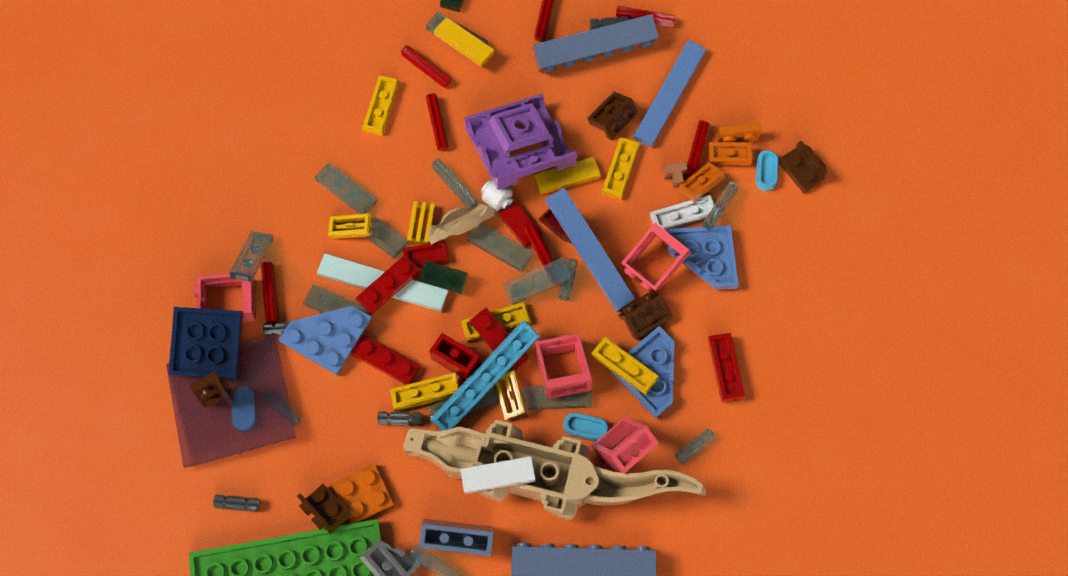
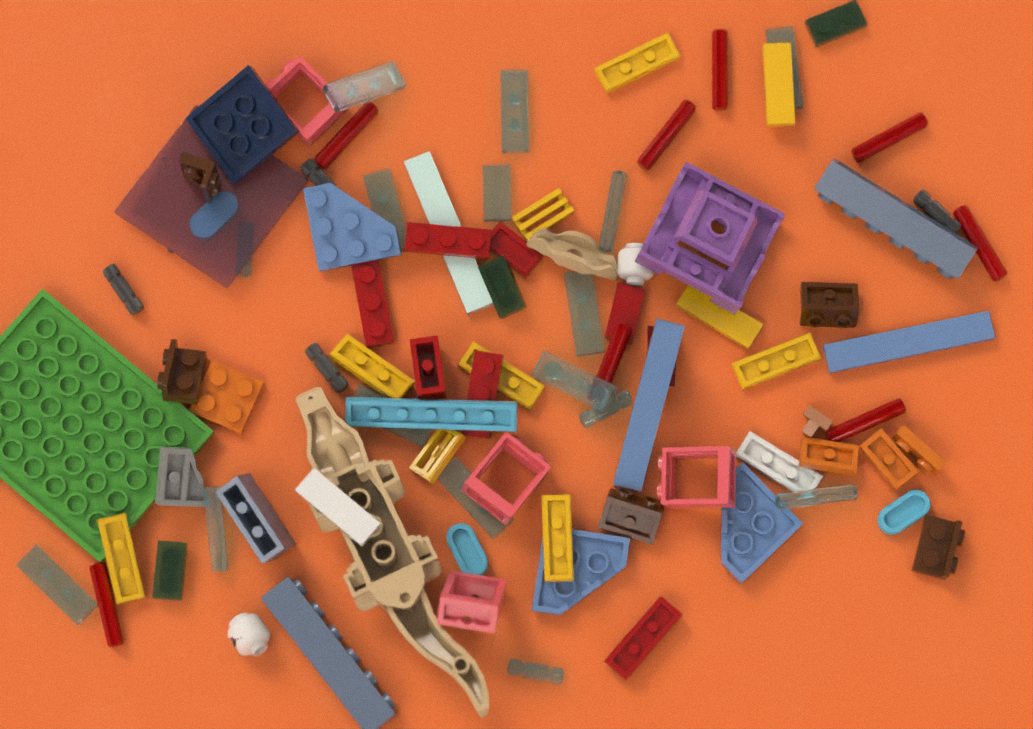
camera: 50 degrees right, 10 degrees up
yellow tile [328,213,373,239] -> none

